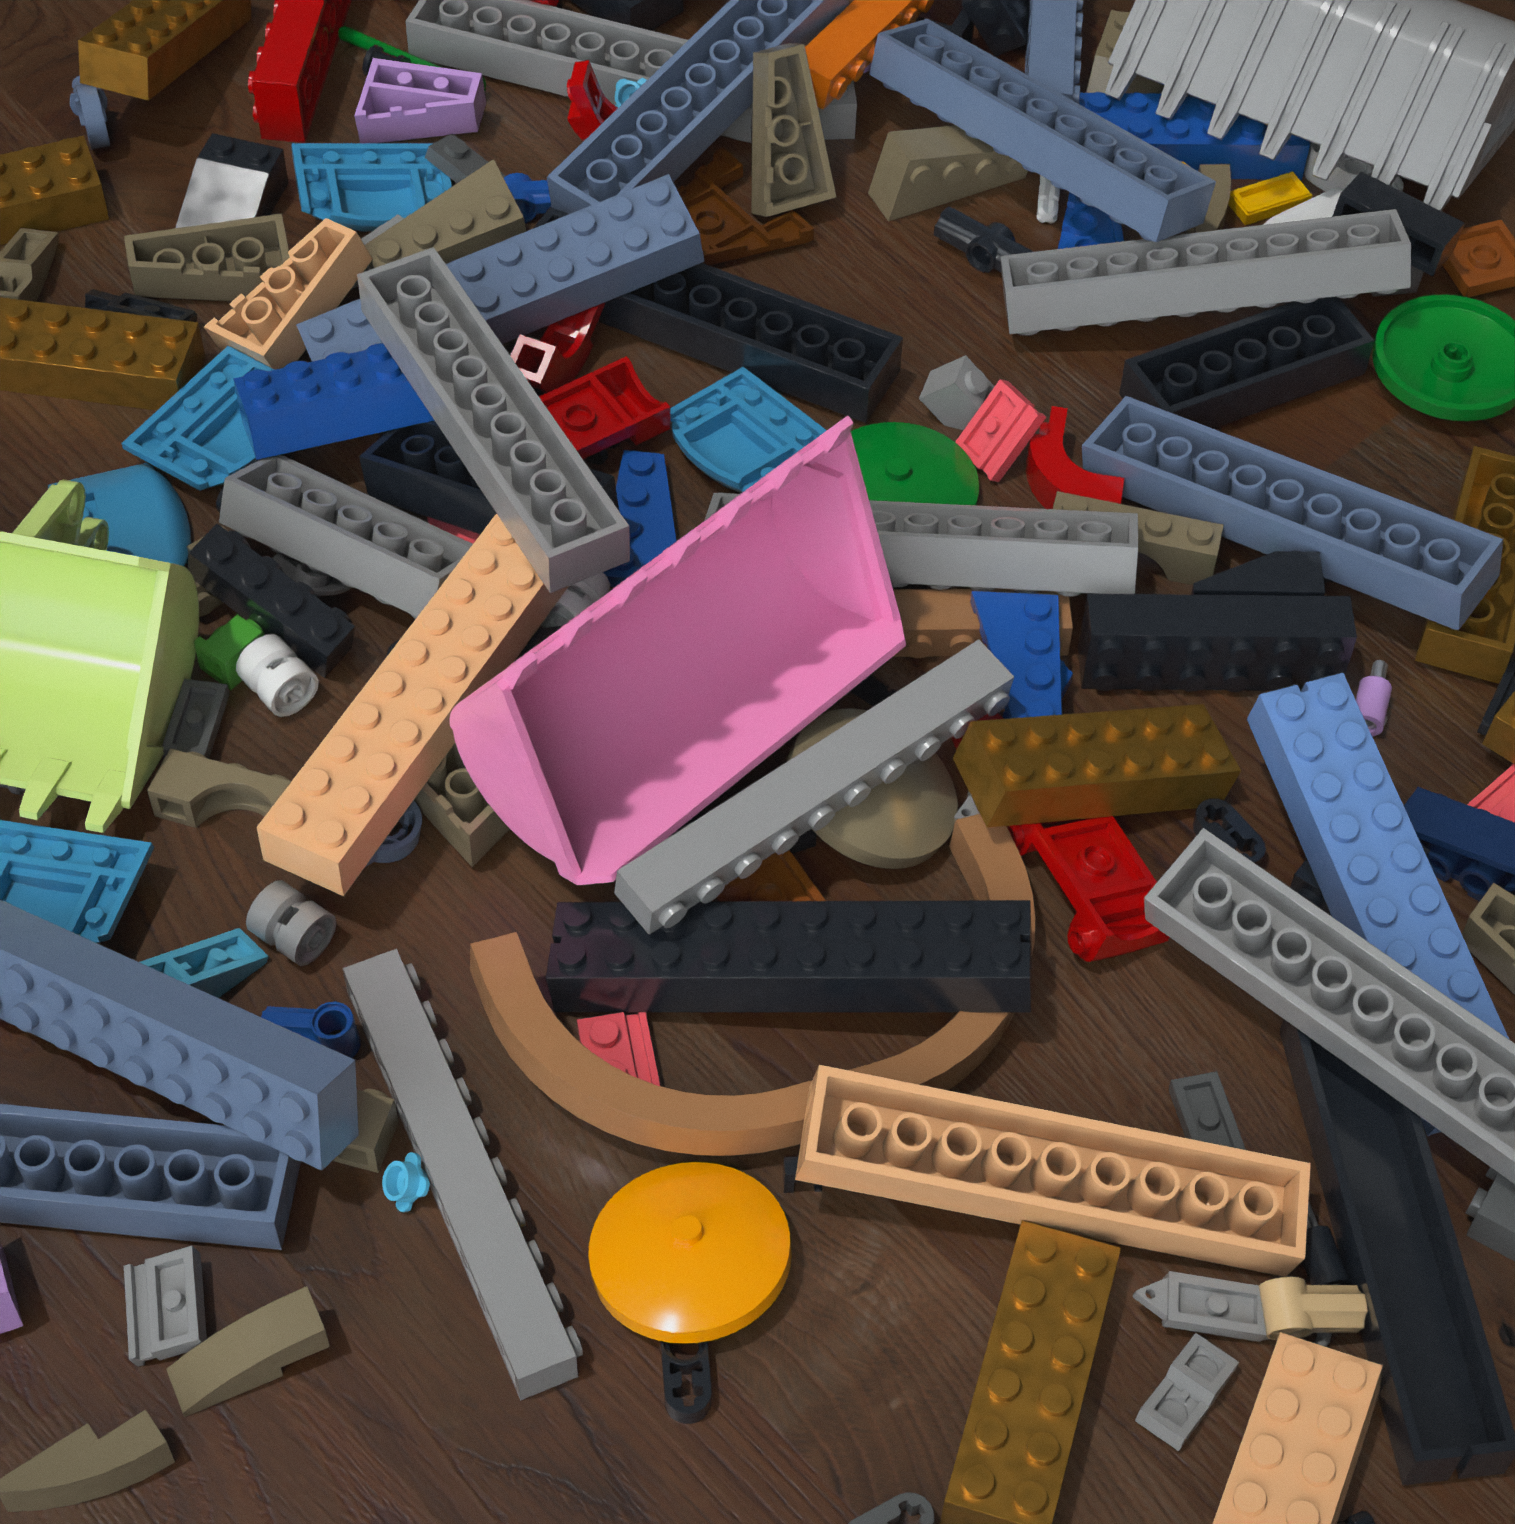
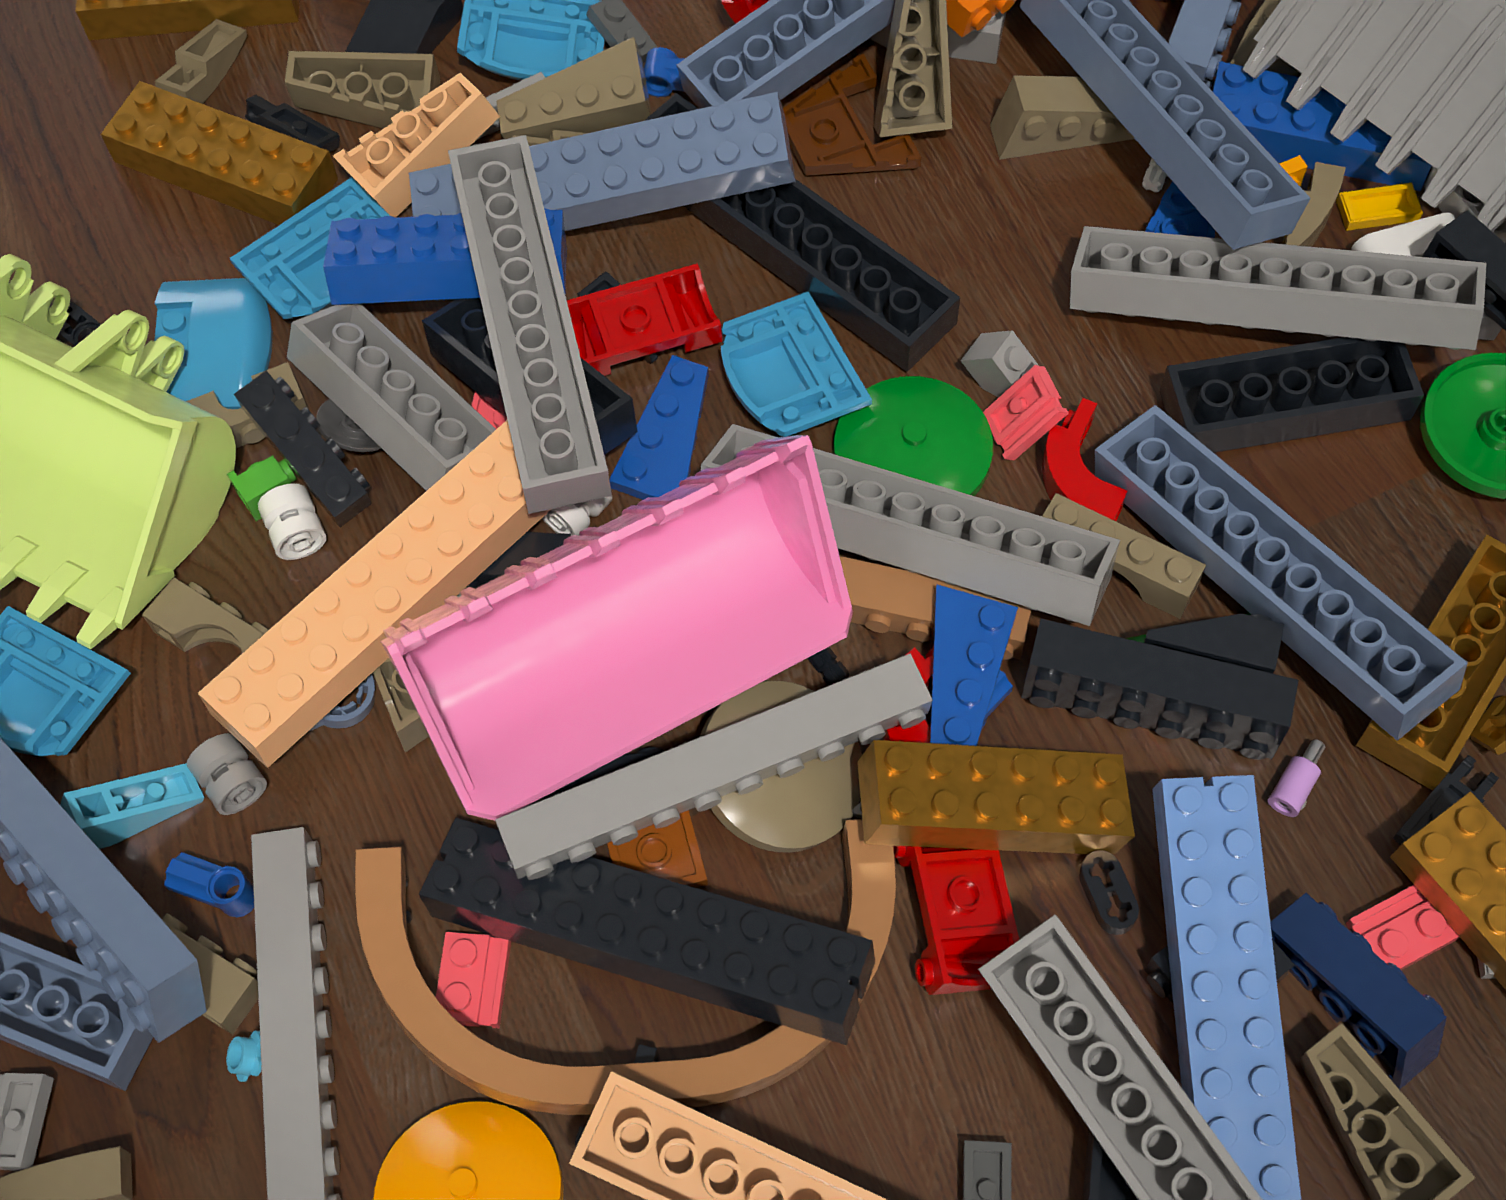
camera: 20 degrees right, 10 degrees up
dark grey plate [162,679,230,759] -> none
red arch [510,303,605,393] -> none
black piece [934,206,1034,272] -> none

